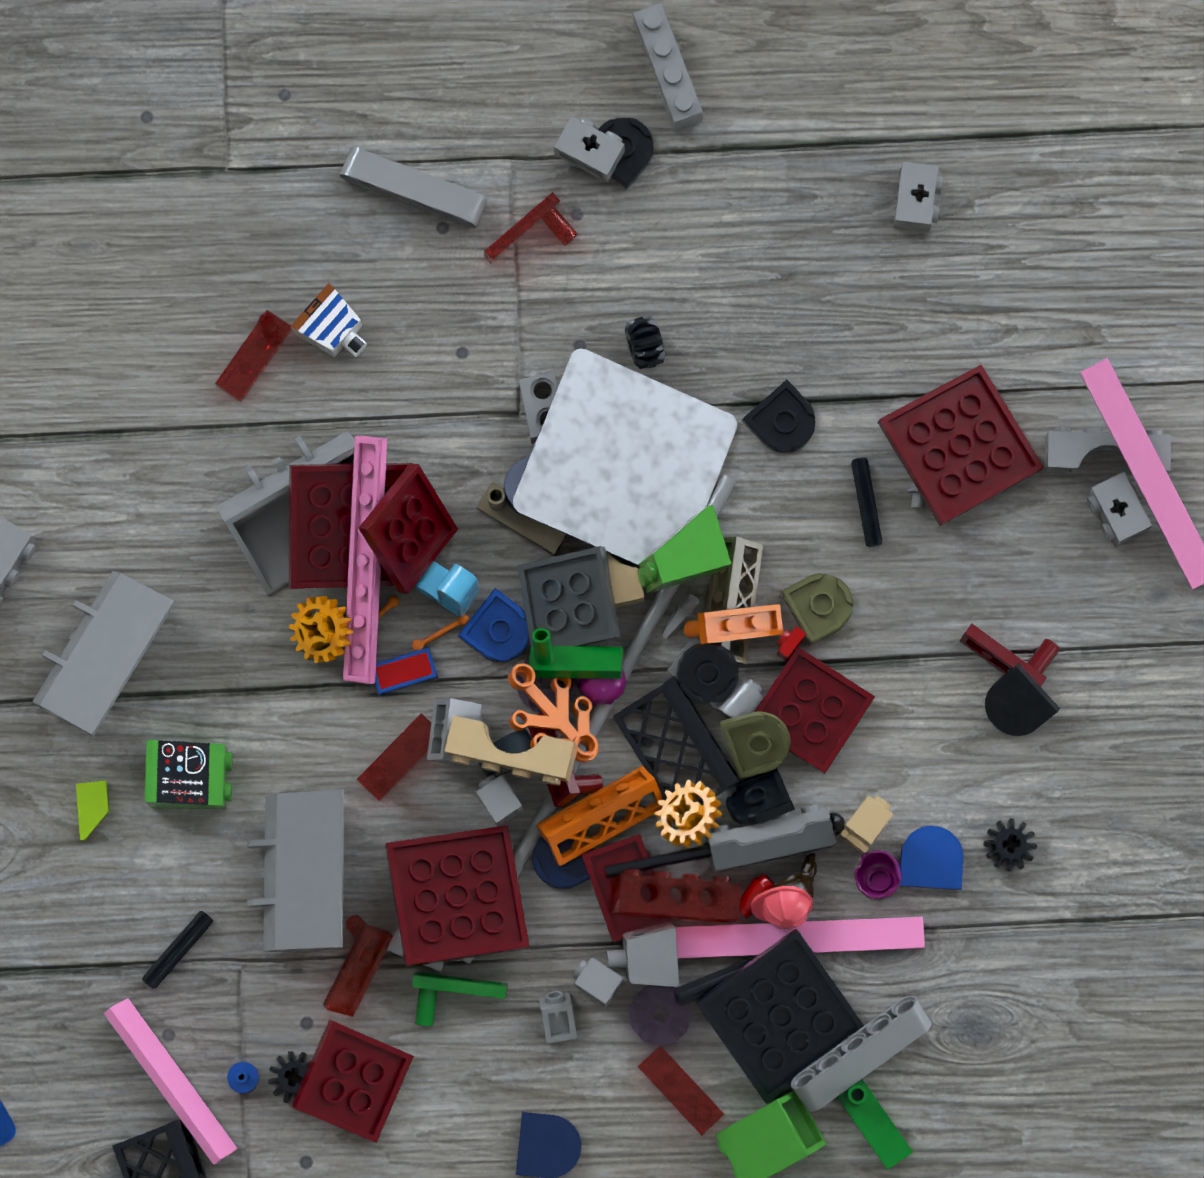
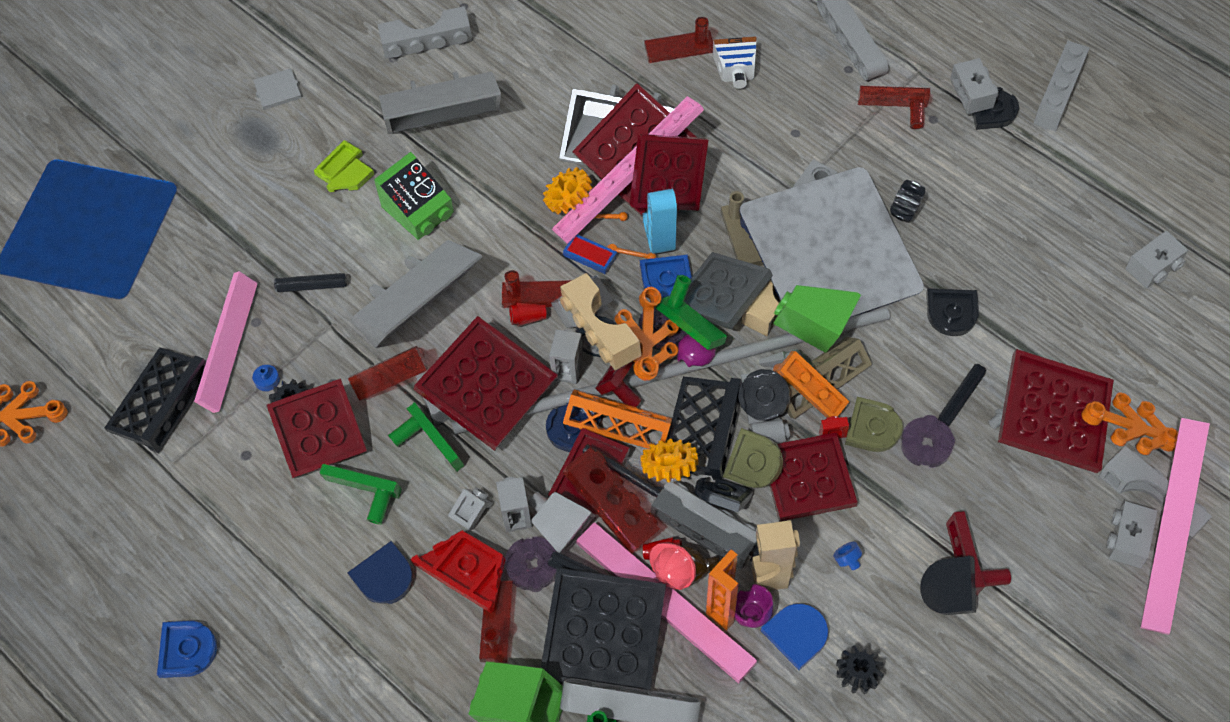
camera: 45 degrees right, 20 degrees down
none -> lime tile [314,140,363,184]
none -> green piece [319,464,402,525]
none -> red wing [410,530,505,614]
none -> red cone [509,302,546,327]
none -> orange fence [706,549,739,631]
none -> blue tile [833,542,862,570]
none -> clear purple plate [901,415,955,468]
none -> orange plant [1081,392,1178,455]

